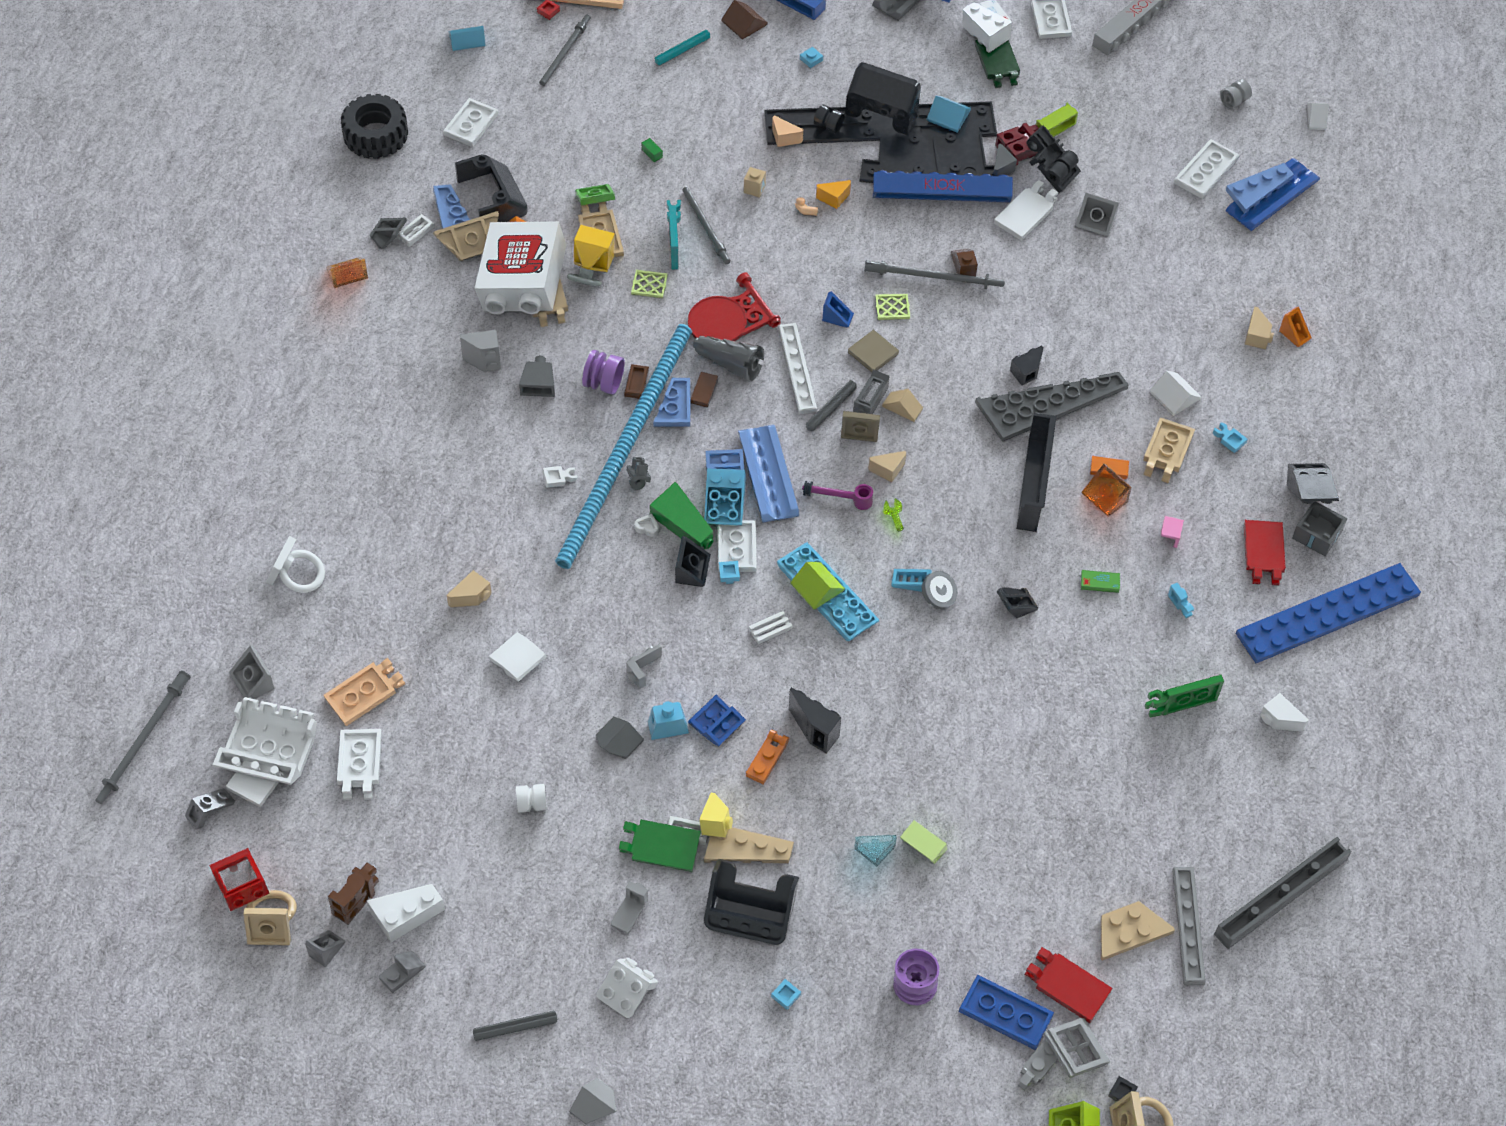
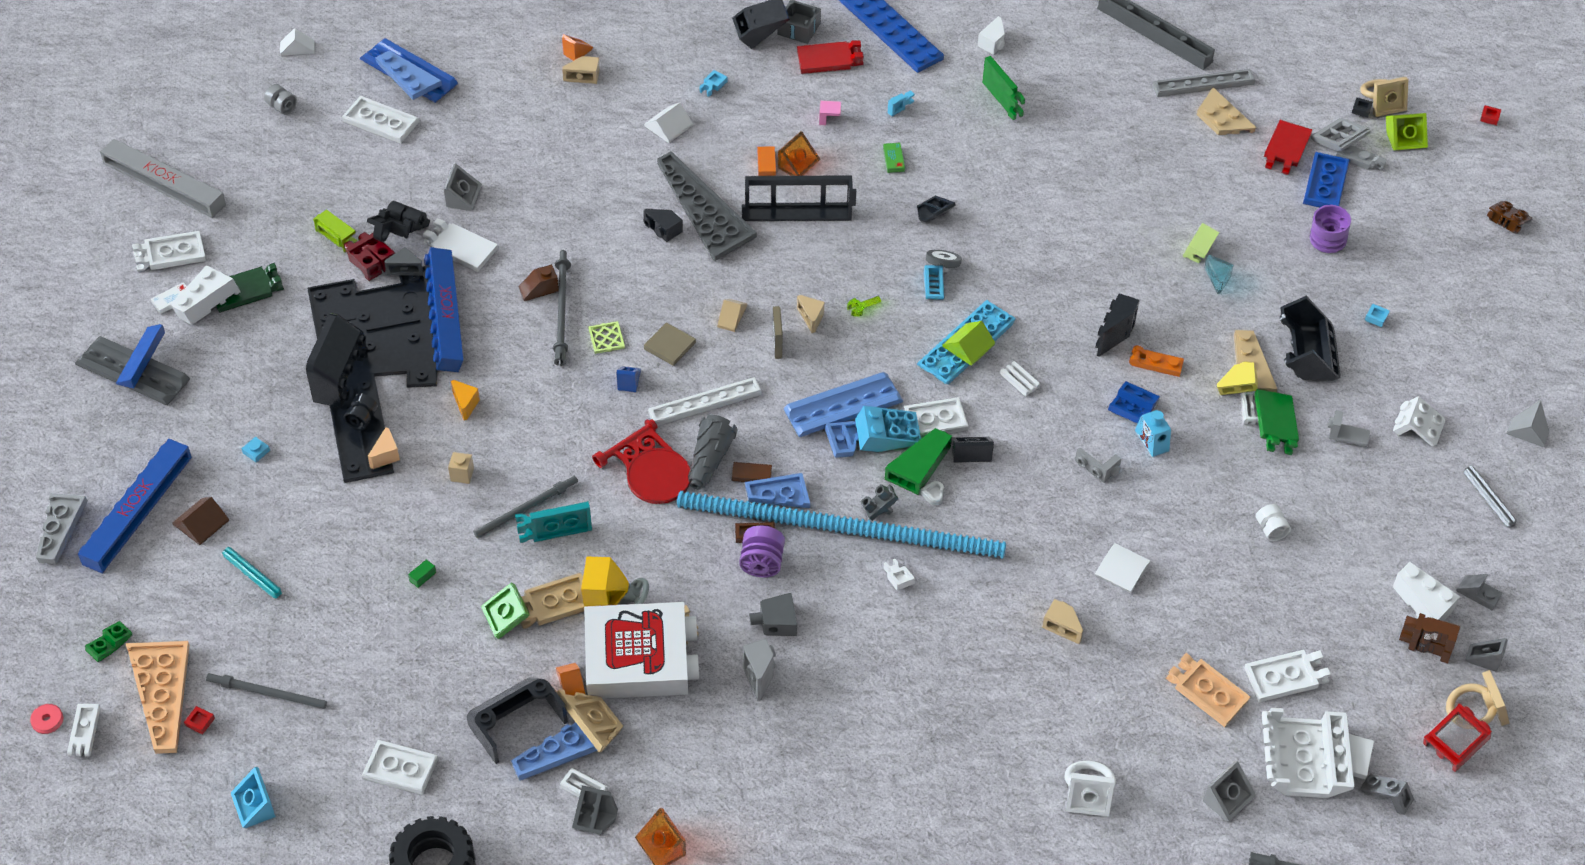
camera: 100 degrees left, 5 degrees down
dark grey slope [596,716,644,759] -> none
yellowish green window [631,270,668,298] -> none
medium azure tile [719,561,740,584] -> none
light nougat arm [795,197,818,216] -> none
magenta piece [802,481,873,510] -> none
dark grey axle [806,380,857,431] -> none
dark grey window [853,369,890,414] -> none
medium azure slope [927,96,971,133] -> none
tan tile [1143,417,1195,483] -> none

